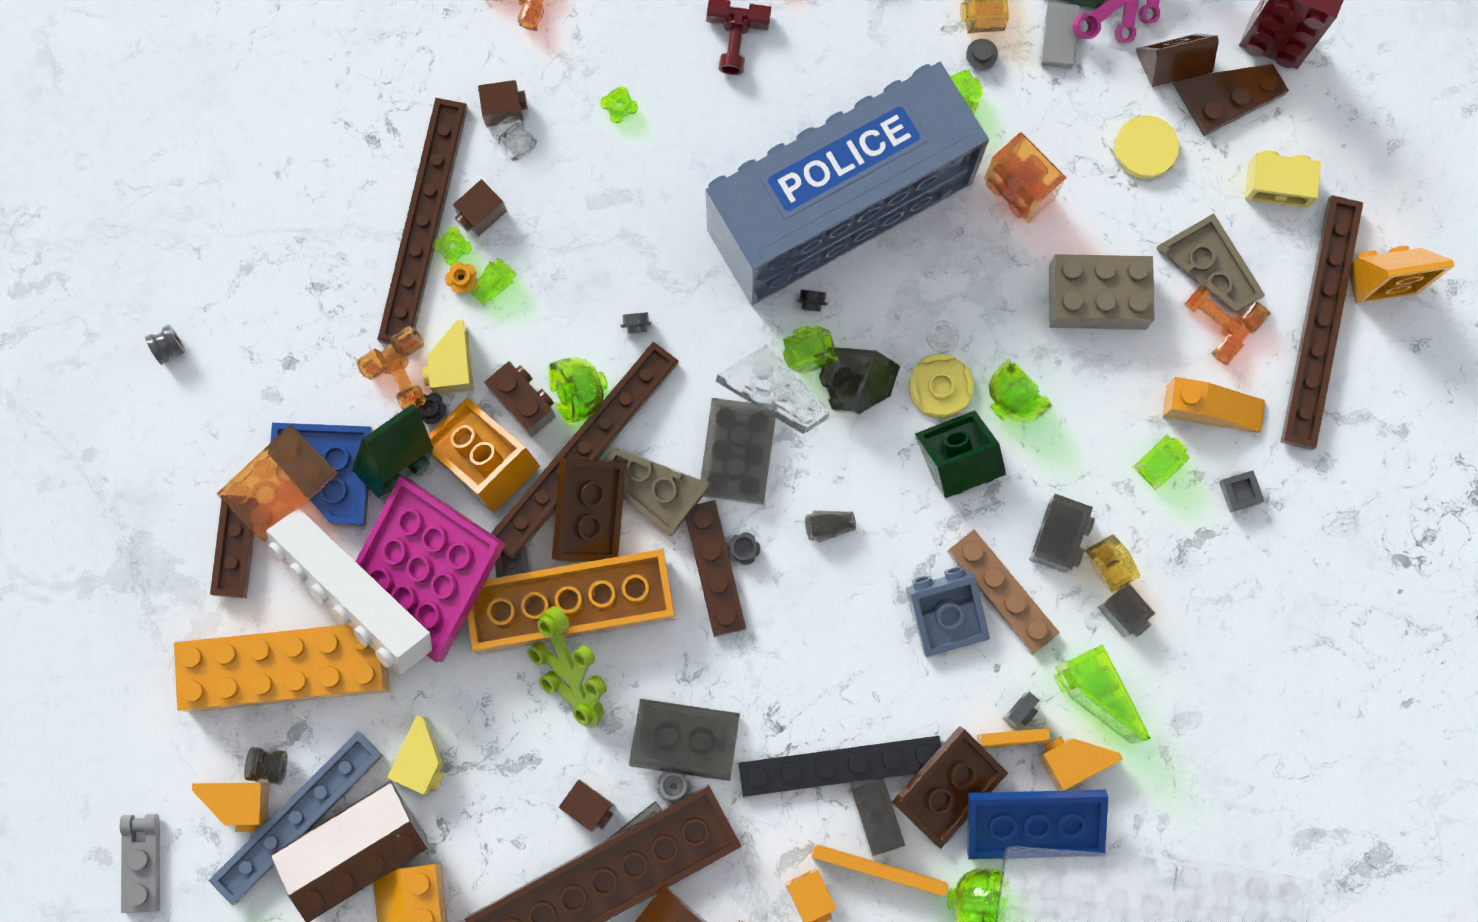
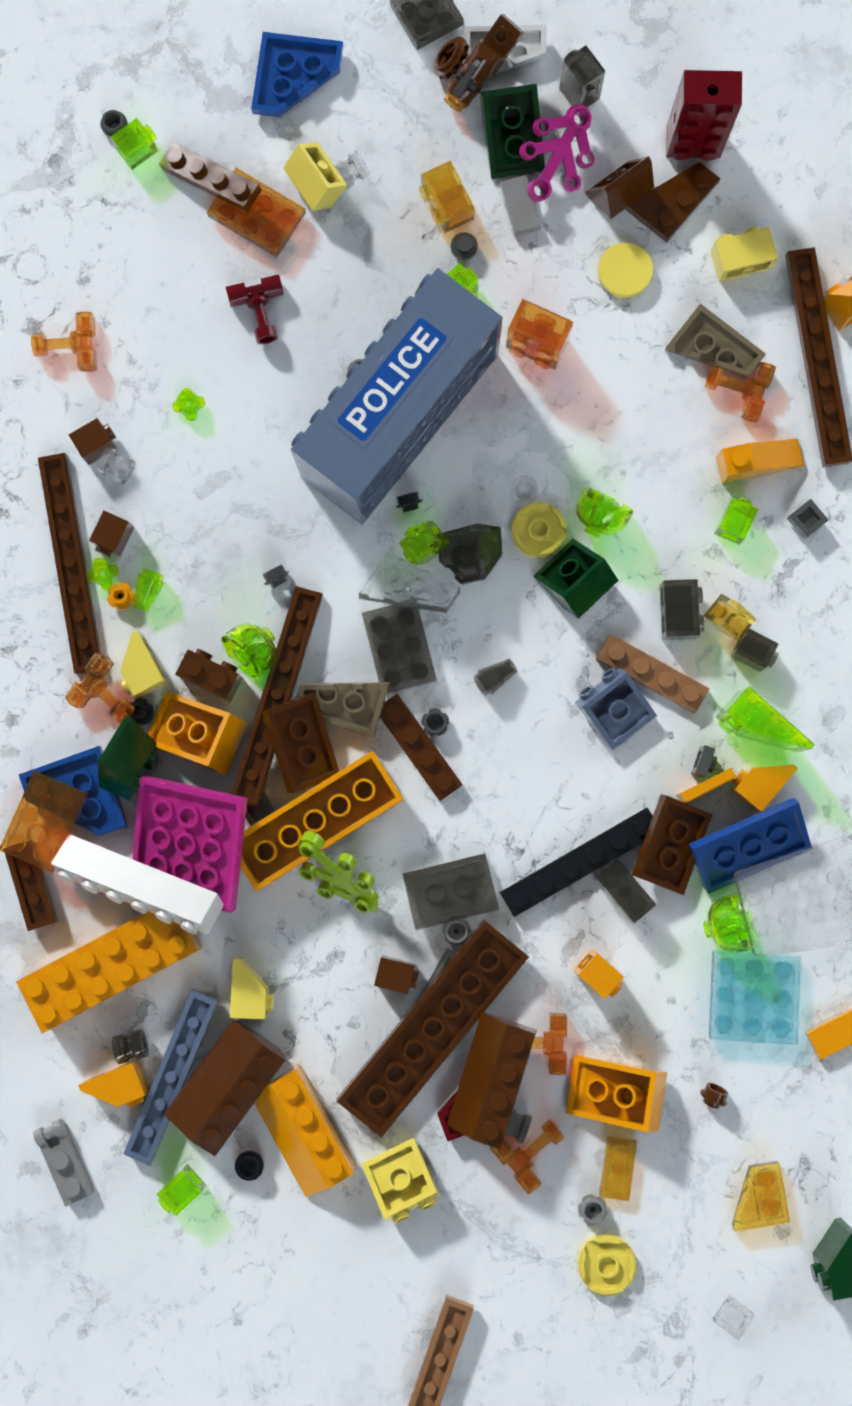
camera: 15 degrees left, 5 degrees up
light orange tile [811,844,949,897] -> none
dark tan brick [1049,254,1155,330] -> none

